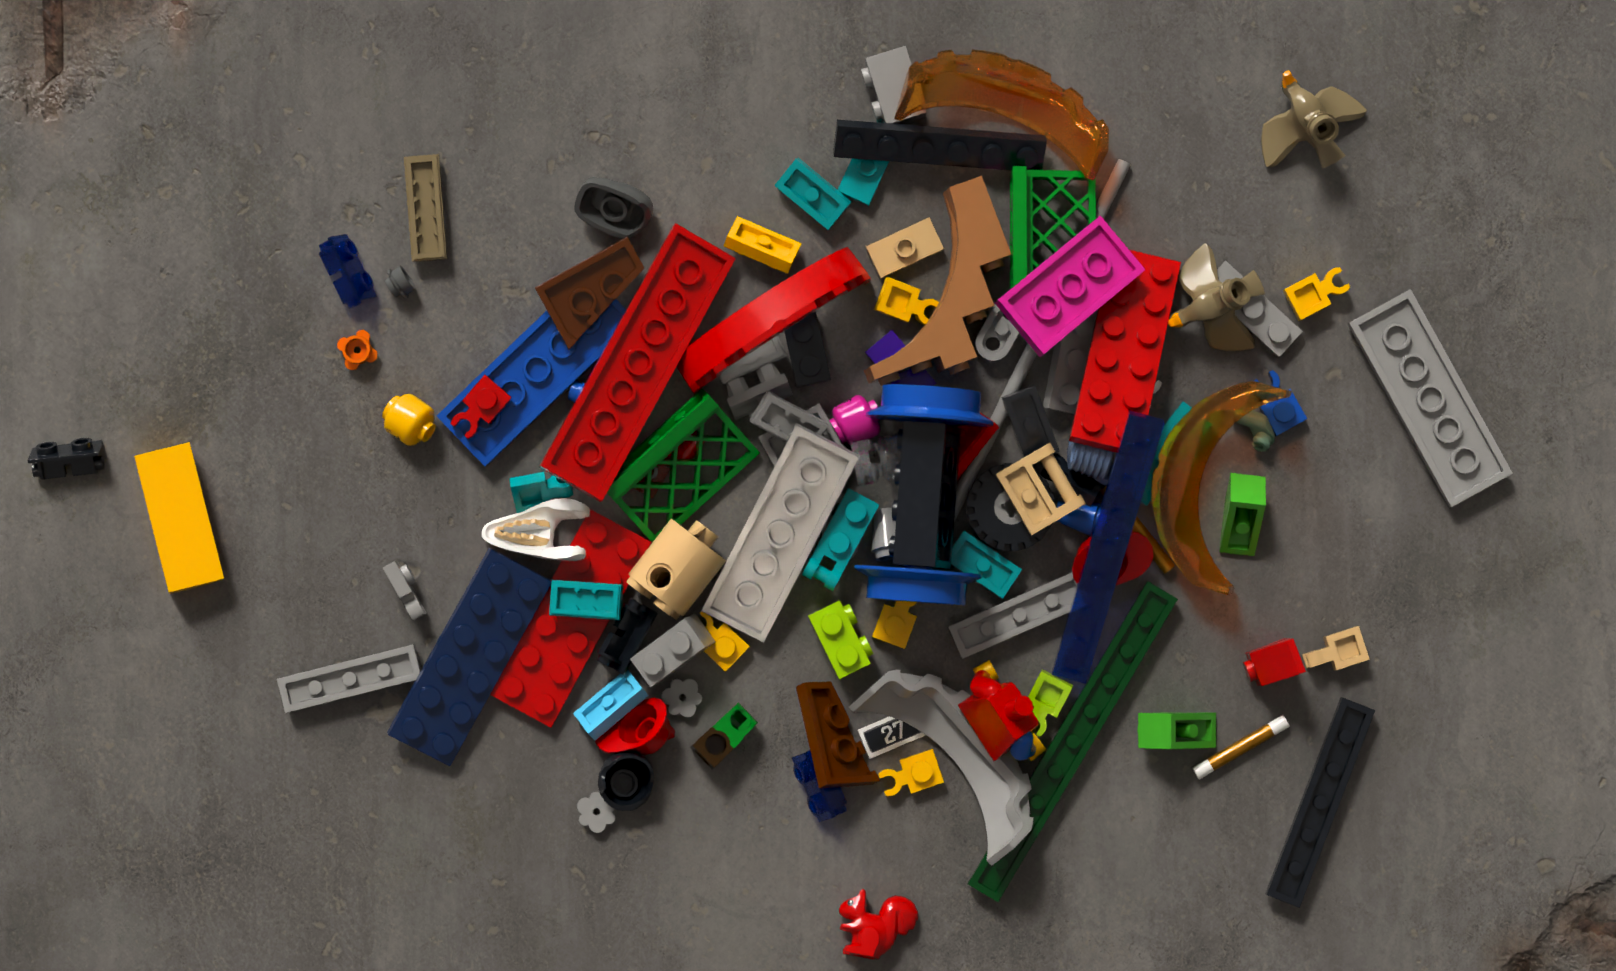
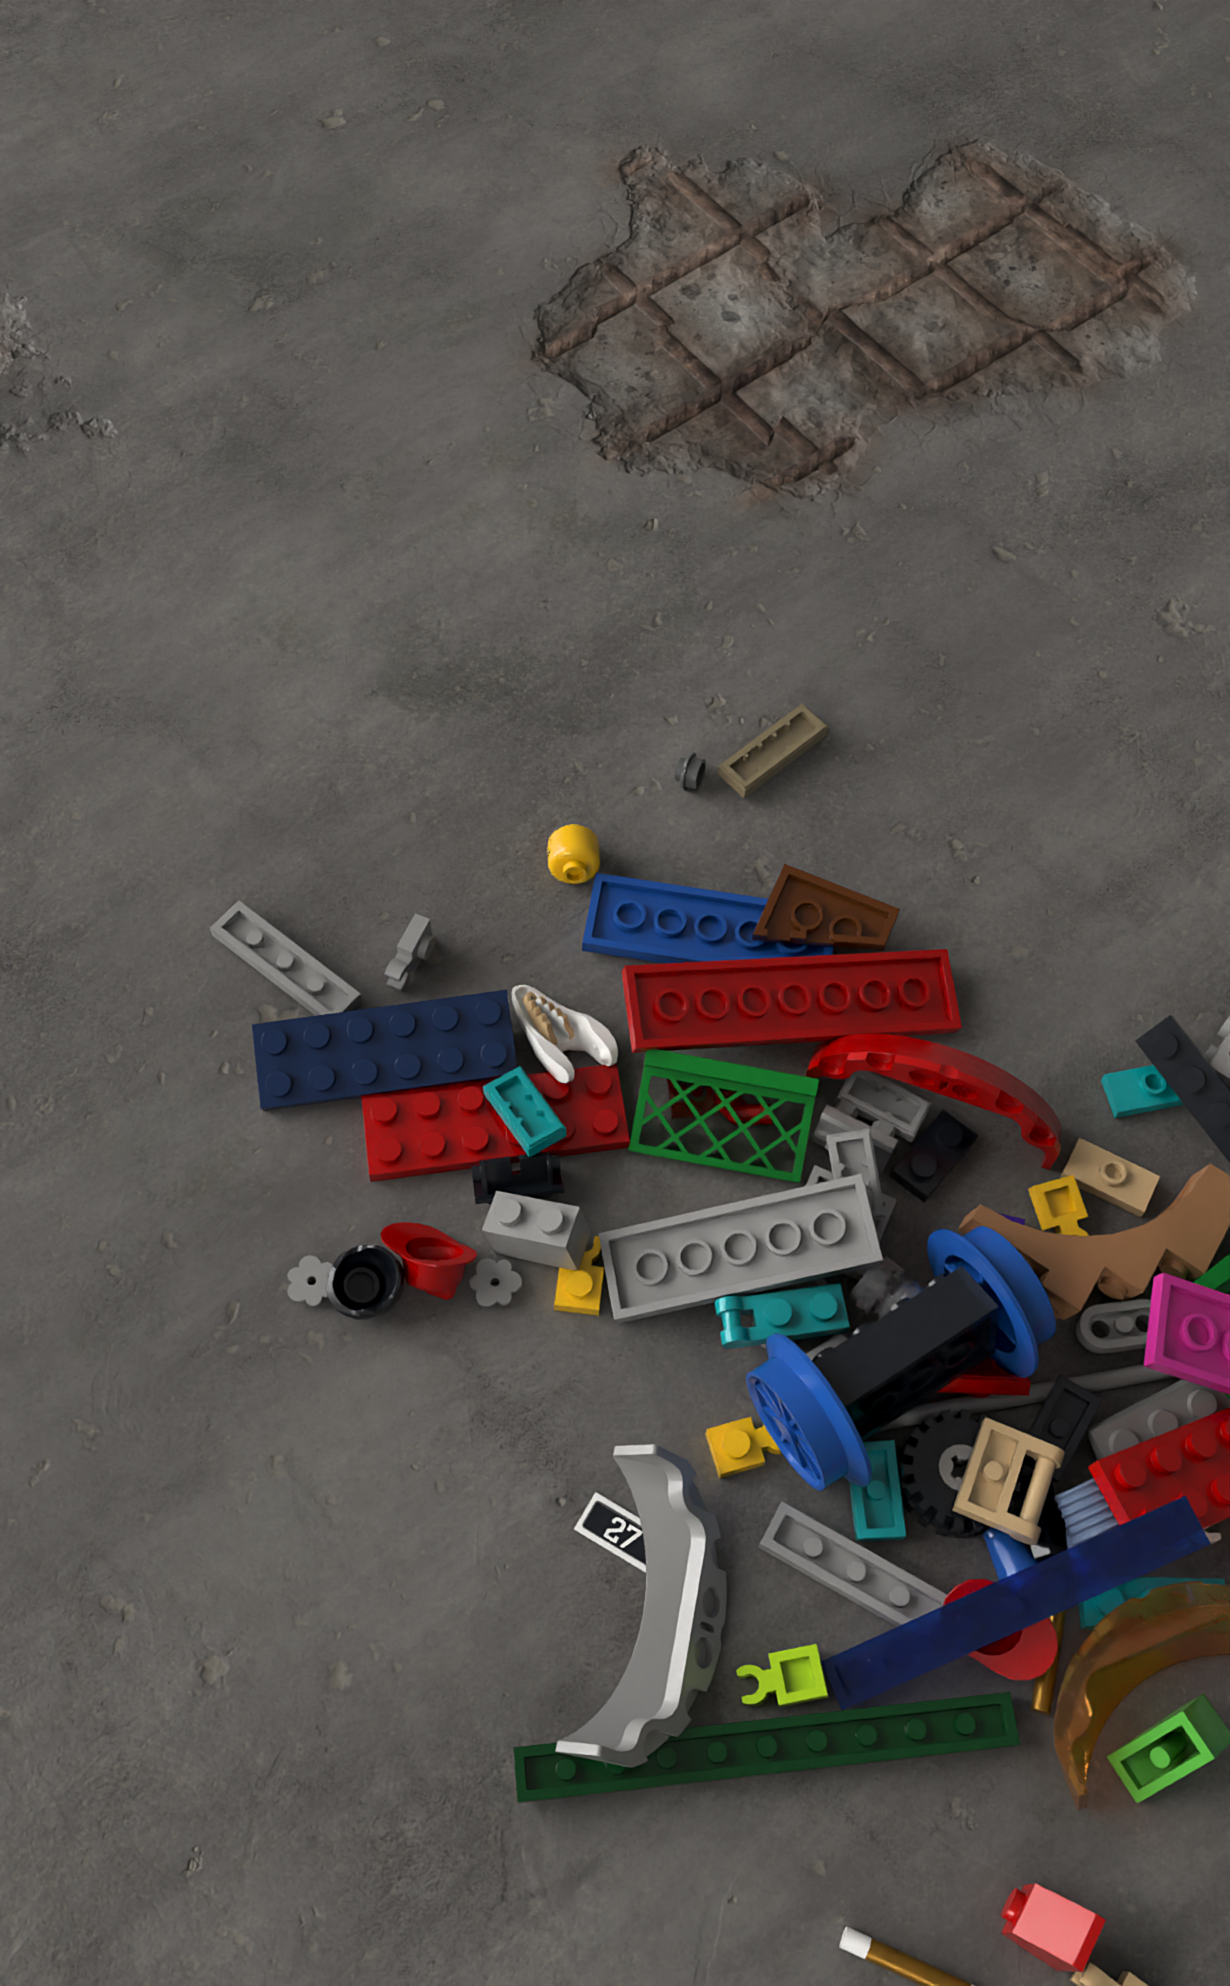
camera: 50 degrees right, 25 degrees down
black hinge [28,438,104,480] -> none
yellow brick [134,442,224,594] -> none
clear blue hinge [319,234,377,309] -> none
orange plate [337,330,378,370] -> none
red plate [451,375,512,439] -> none
teal plate [510,472,574,513] -> none
medium azure plate [573,670,649,740] -> none
dark grey piece [574,177,653,238] -> none
tan cylinder [626,519,726,620] -> none
leg [690,702,758,769] -> none
yellow plate [724,216,802,274] -> none
teal plate [774,157,852,230] -> none
clear blue hinge [792,750,847,822] -> none
reddish brown wing [796,681,880,788] -> none
lime brick [808,600,874,679] -> none
dark pink head [829,395,881,447] -> none
red animal [839,889,918,960] -> none
yellow plate [878,749,944,796] -> none
red torso [958,660,1047,761] -> none
bright green slope [1137,712,1216,749] -> none

